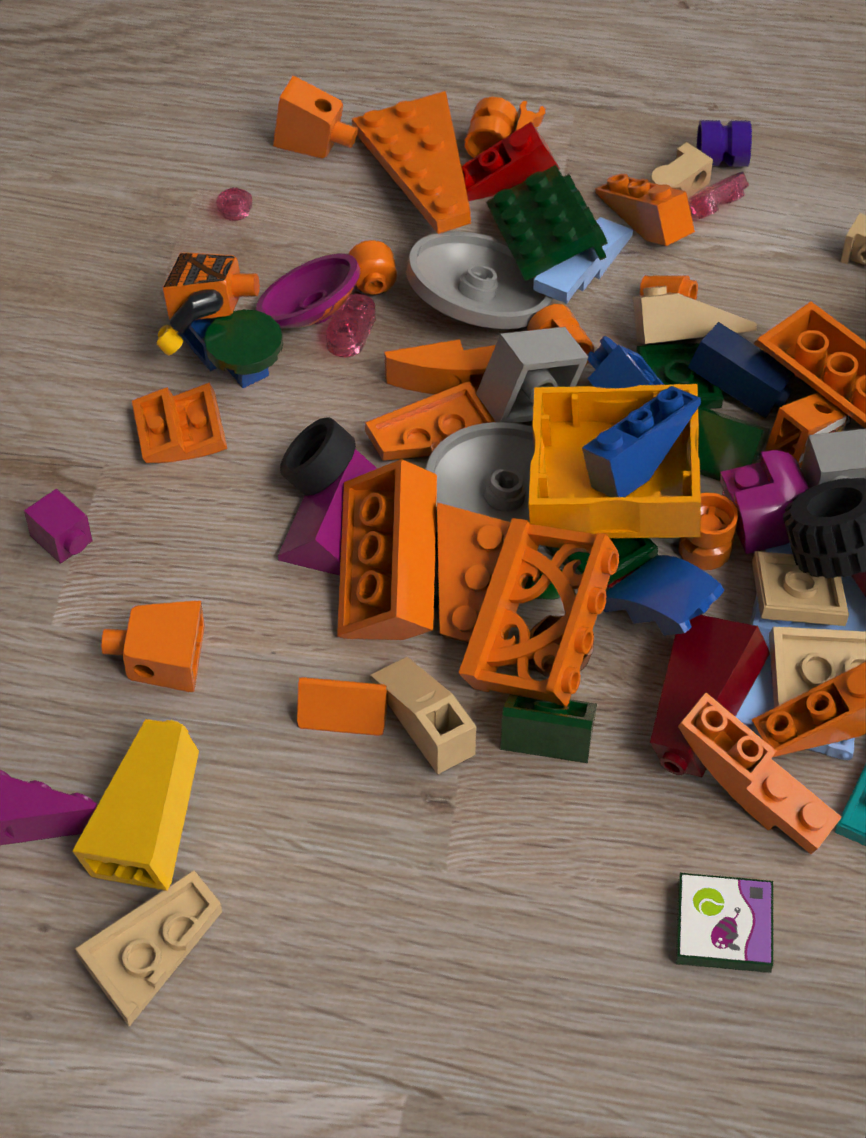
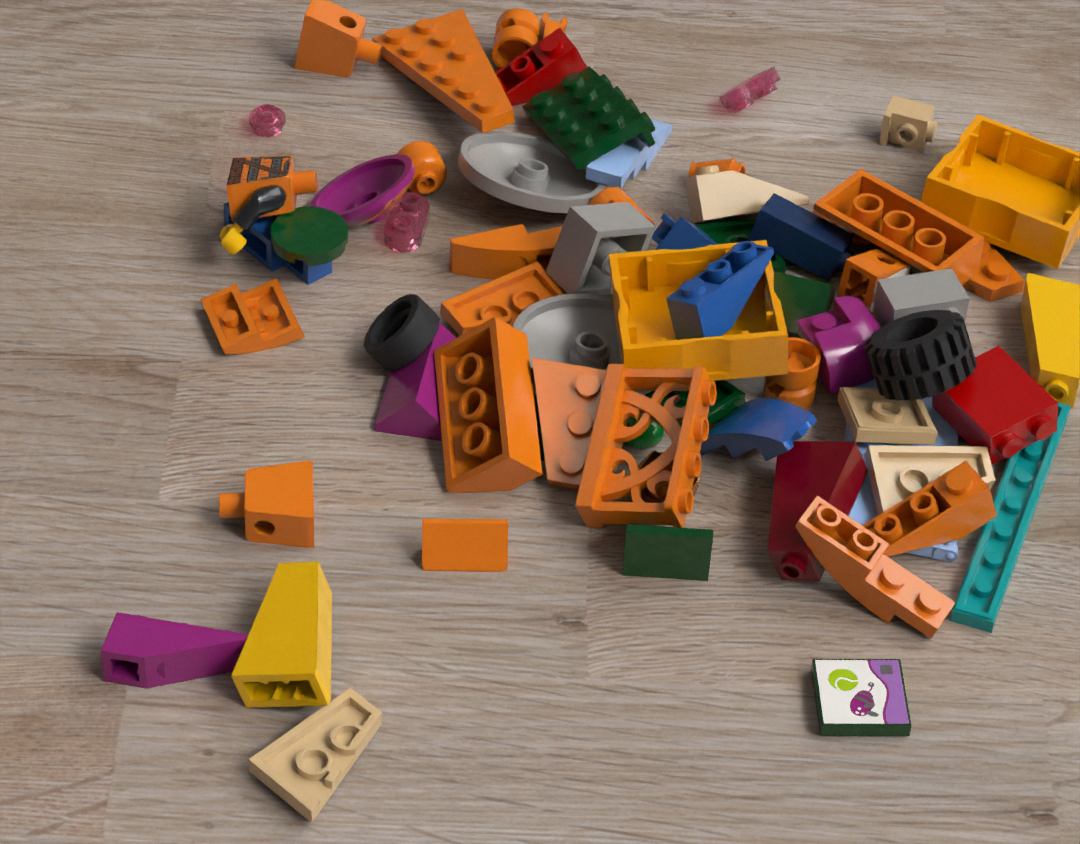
camera: 10 degrees left, 10 degrees down
magenta brick [24,488,93,564] -> none
tan slope [370,657,476,775] -> none
orange slope [595,174,695,246] -> none
tan leg [651,142,713,198] -> none
dark purple wheel [696,120,752,167] -> none

